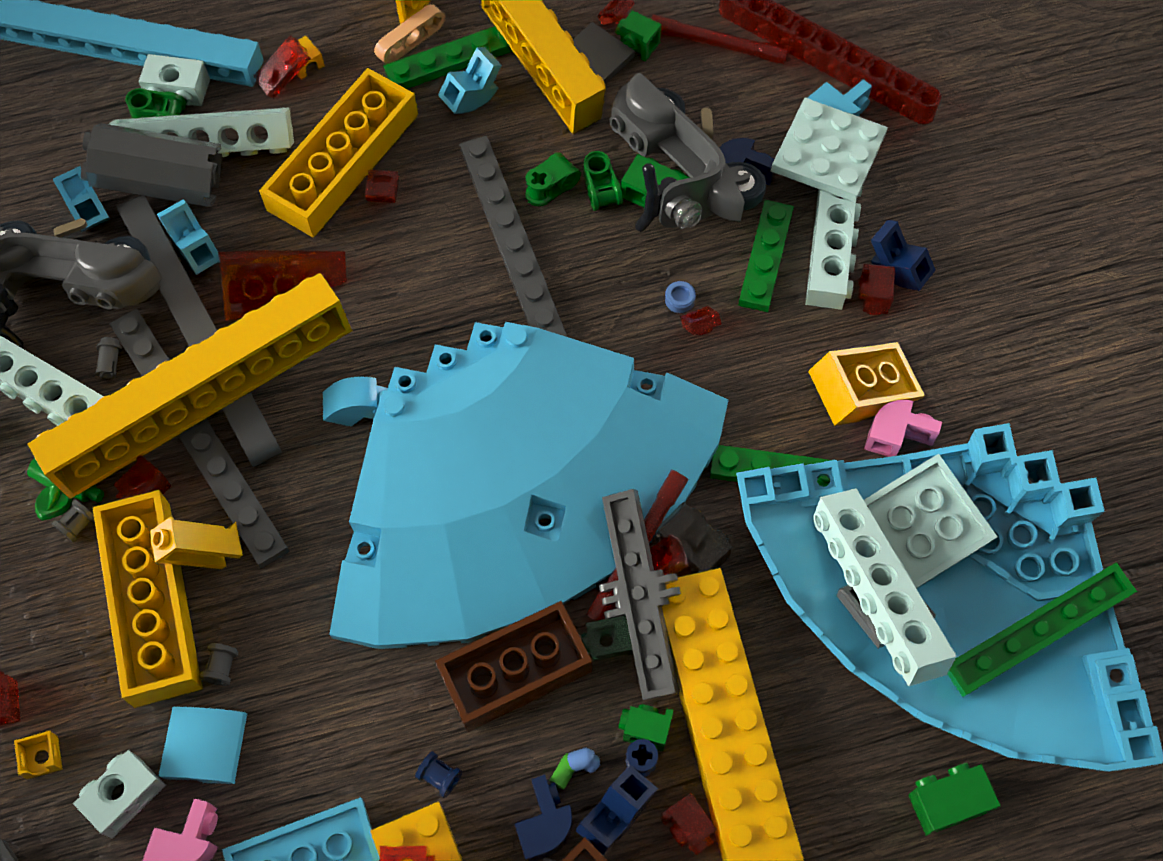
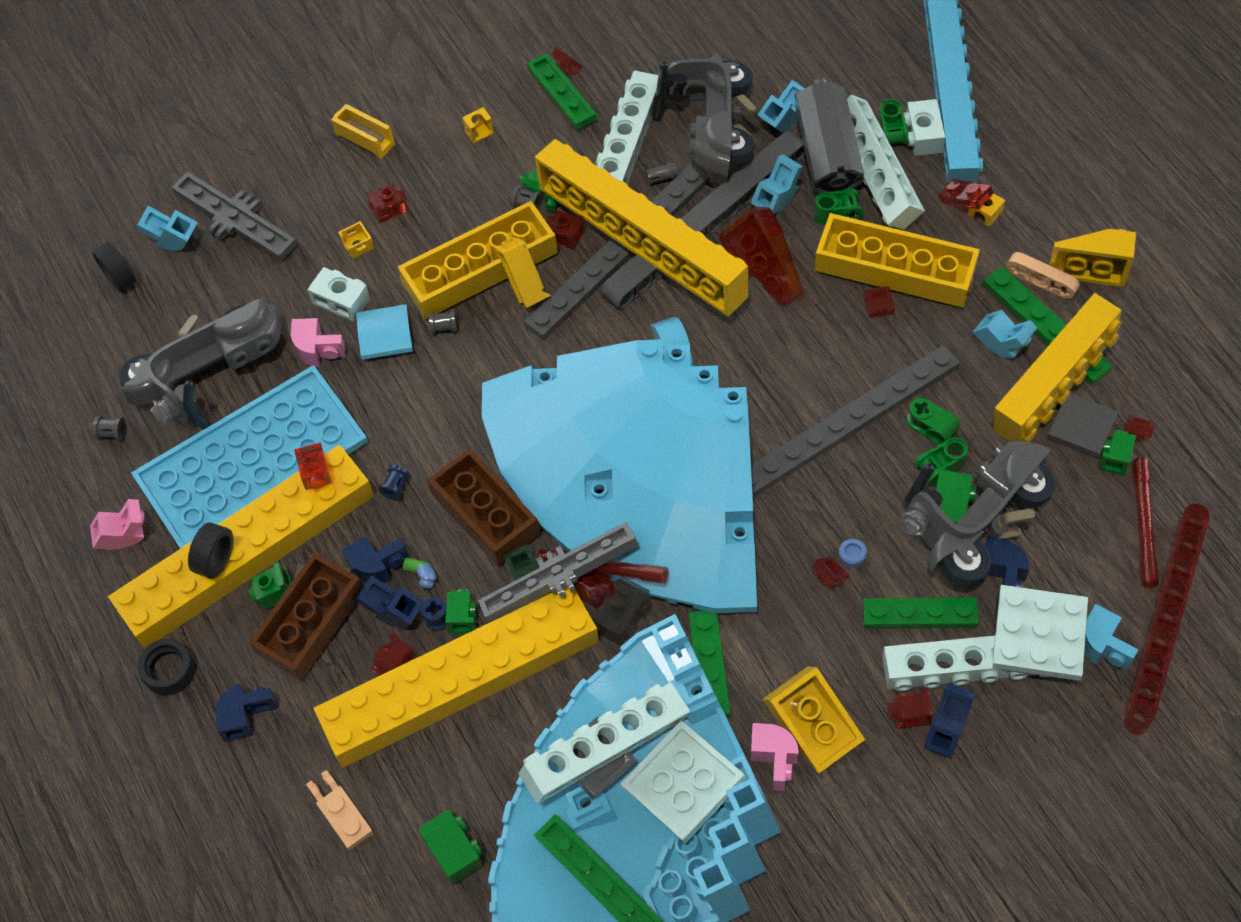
camera: 80 degrees right, 5 degrees down
none -> green piece [813,189,864,225]

